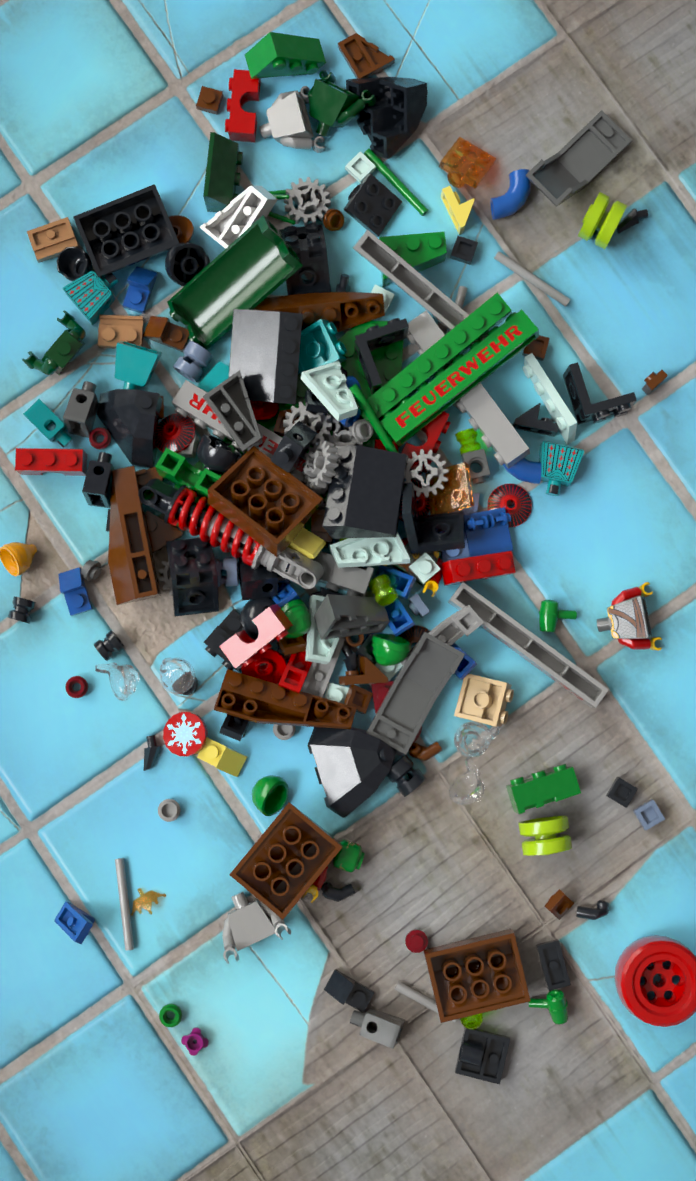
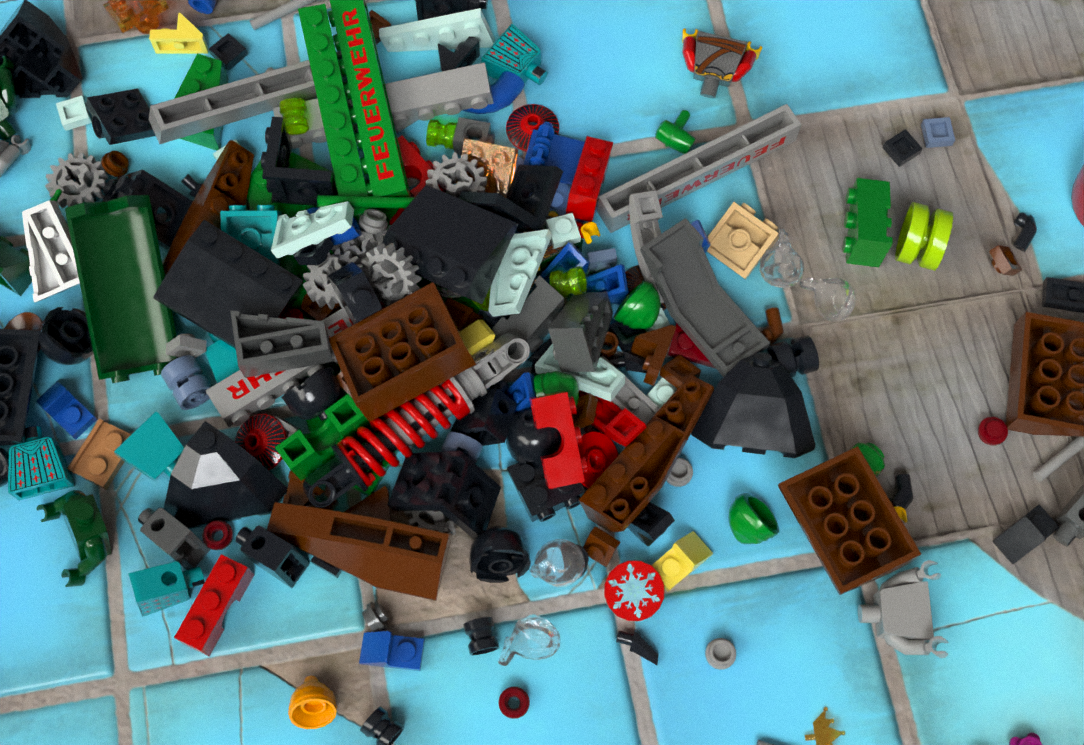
camera: 65 degrees left, 15 degrees down
reddish brown slope [143,316,190,352] -> none
green piece [364,148,428,216] -> none
none -> light grey plate [166,334,207,358]
none -> clear neon green wheel [279,98,309,135]
none -> black cylinder [469,526,531,583]
none -> reddish brown plate [583,526,621,567]

